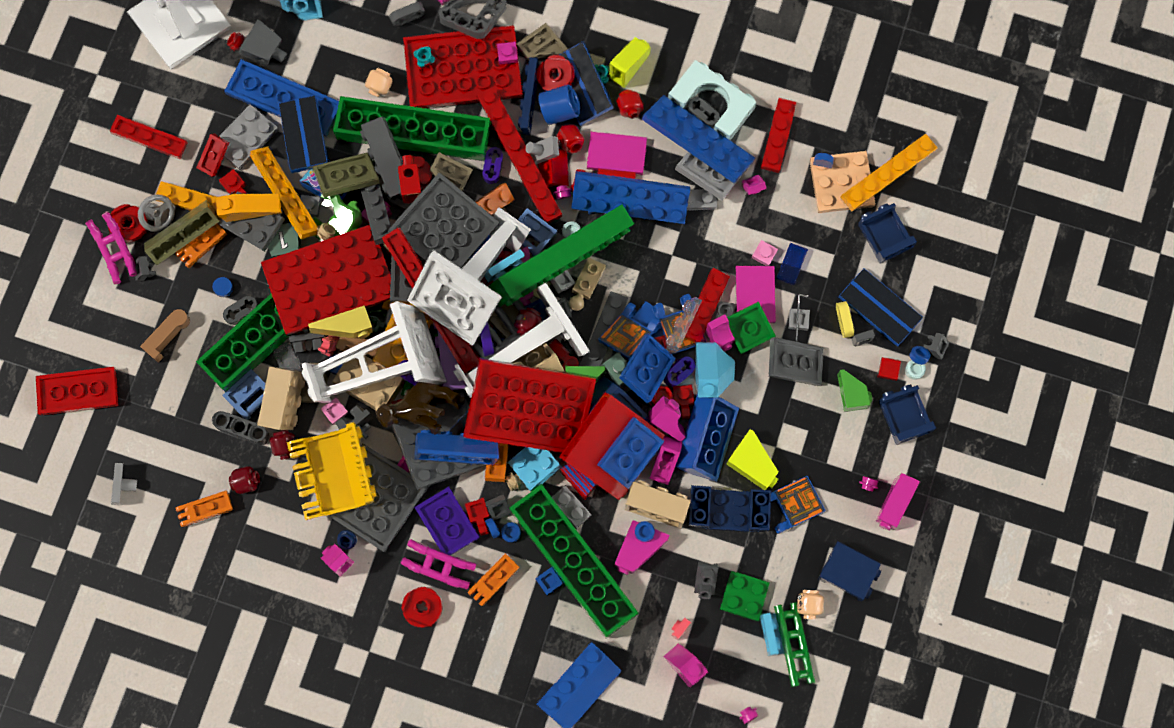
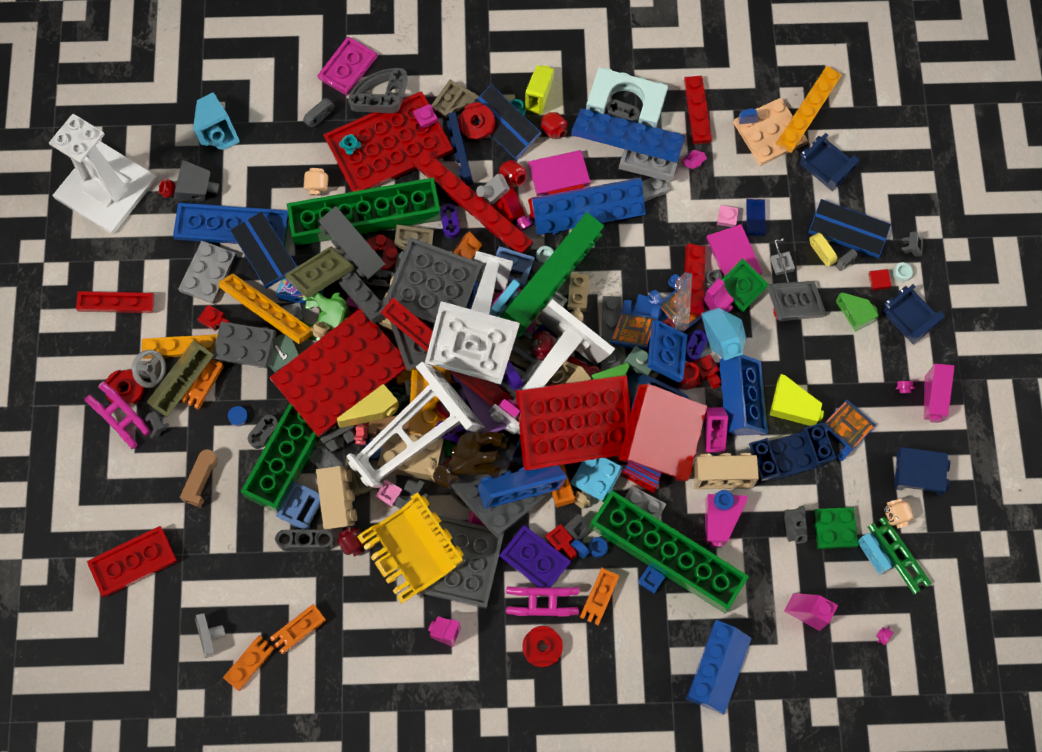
camera: 20 degrees left, 5 degrees down
red plate [197,134,230,177] -> none
light orange slope [216,194,281,222] -> none
dark red head [229,466,260,494] -> none
dark blue plate [337,530,357,549] -> none
red torso [398,155,422,204] -> none
blue piece [539,84,580,125] -> none
blue tile [597,417,664,489] -> none
dark pink arch [648,396,686,442] -> none
coral plate [671,618,691,640] -> none
blue tile [910,346,931,365] -> none
none -> orange hinge [223,635,275,691]
none -> dark pink plate [499,399,520,418]

